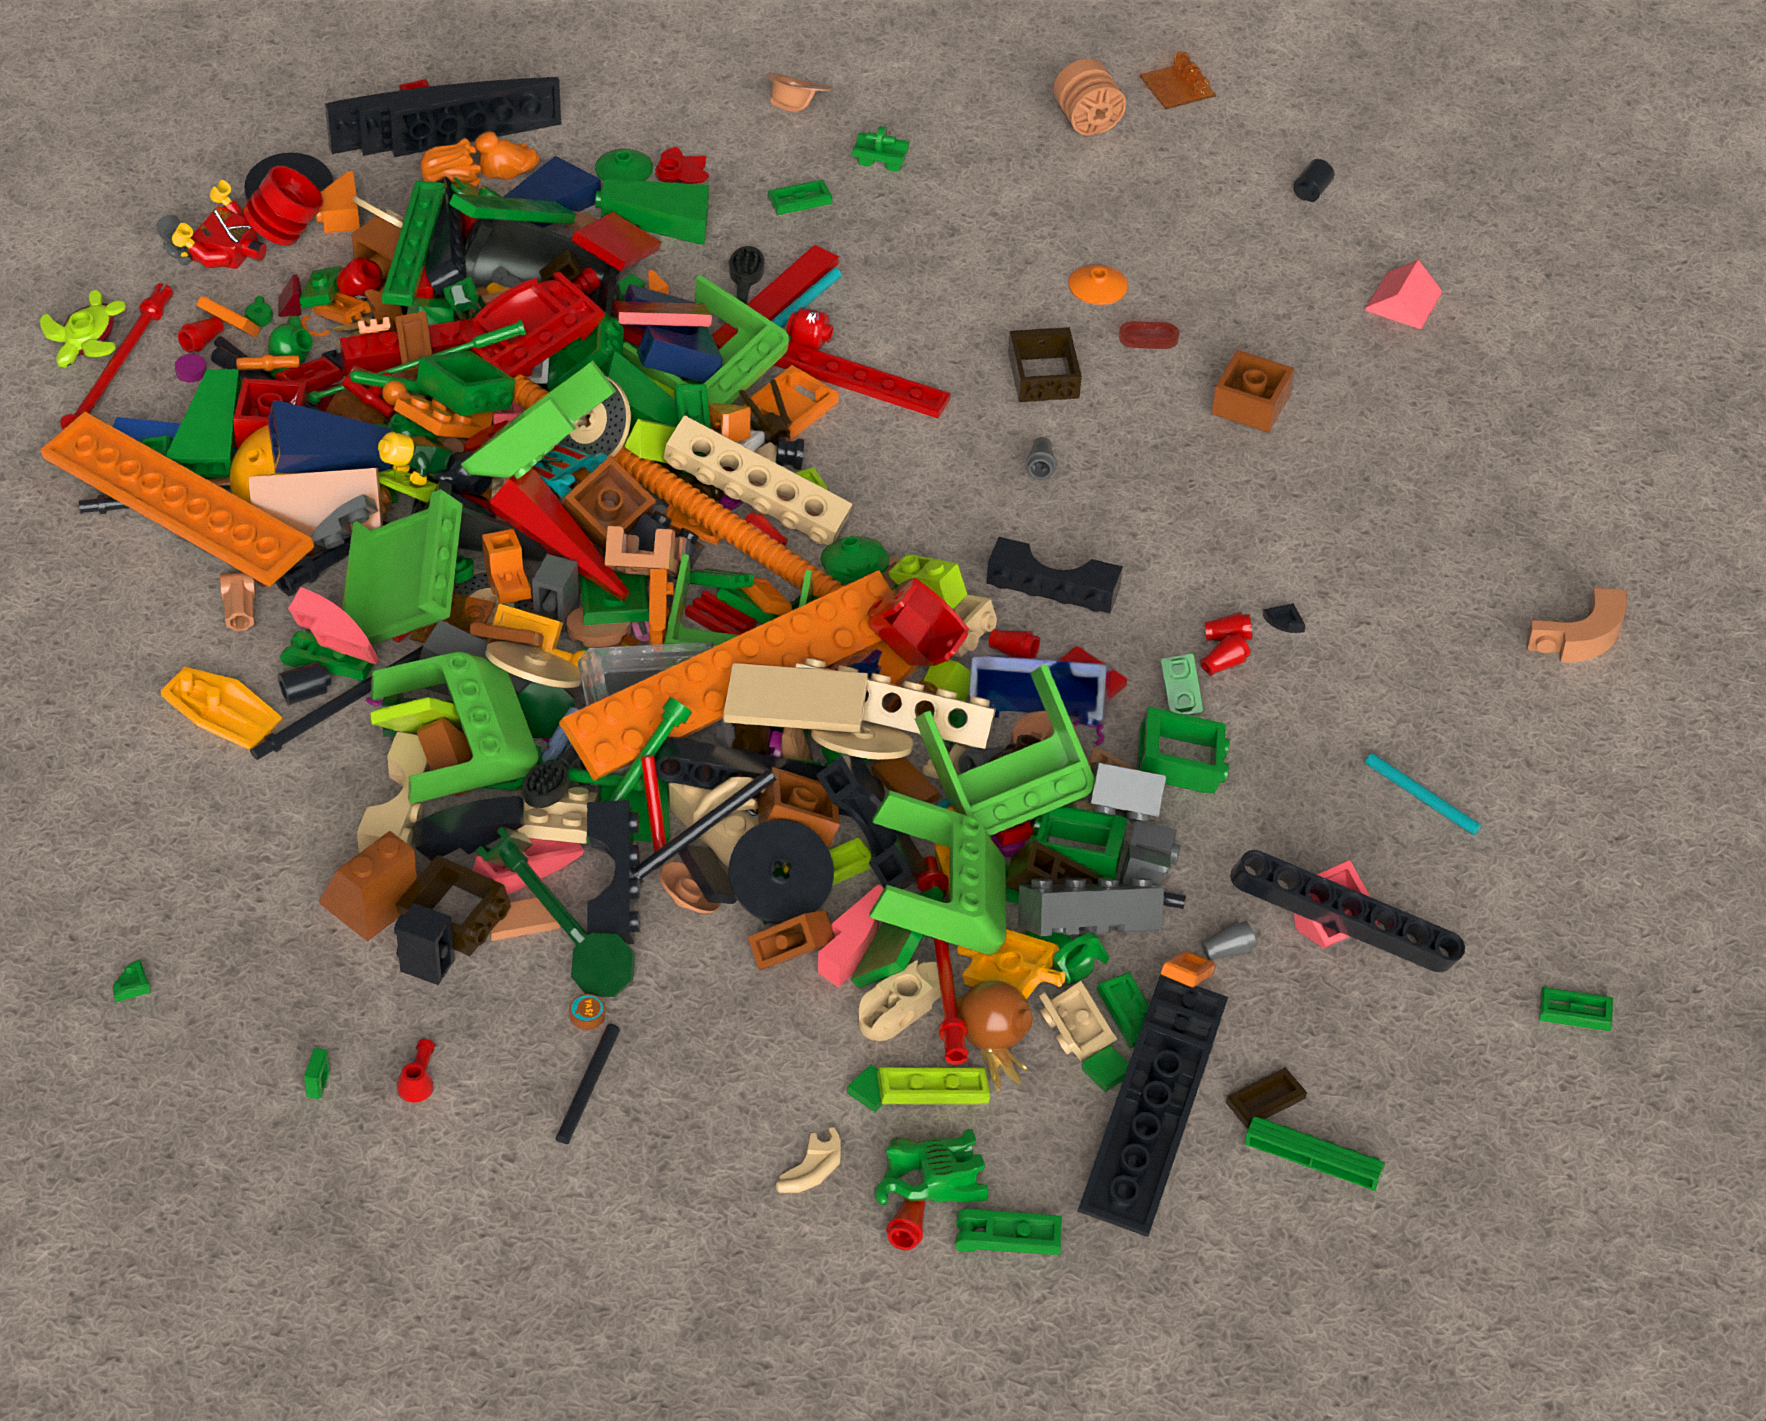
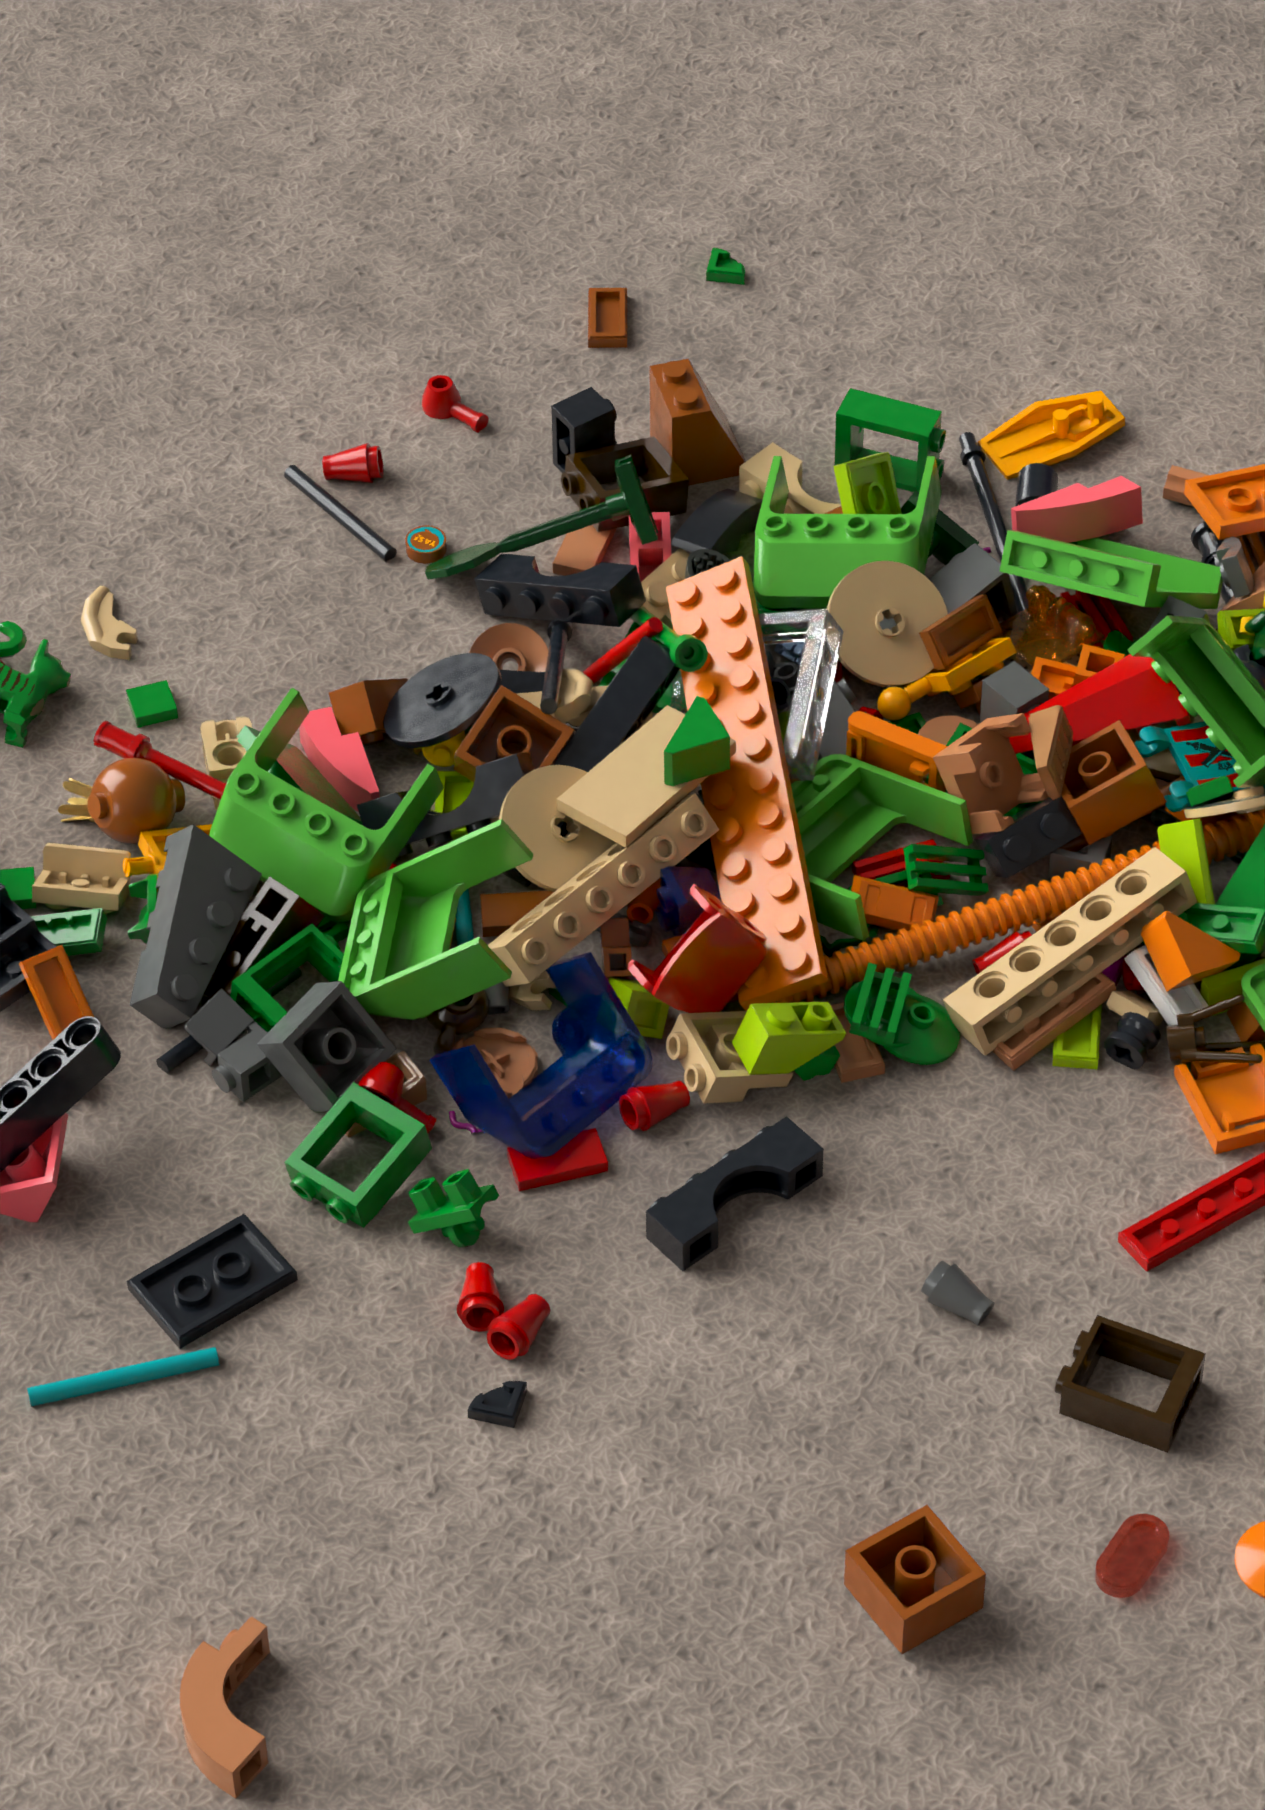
camera: 125 degrees right, 0 degrees up
green tile [304,1048,330,1099] -> none
lime tile [877,1067,991,1105] -> none
none -> black tile [127,1214,298,1349]
none -> red cone [322,443,384,483]
none -> red bar [358,1062,437,1133]
none -> dark orange tile [588,288,627,348]
none -> green slope [664,696,730,786]
none -> green window [834,388,946,492]
none -> green tile [849,963,912,1045]
none -> medium nougat slope [1028,705,1073,800]
none -> green tile [1186,775,1234,807]

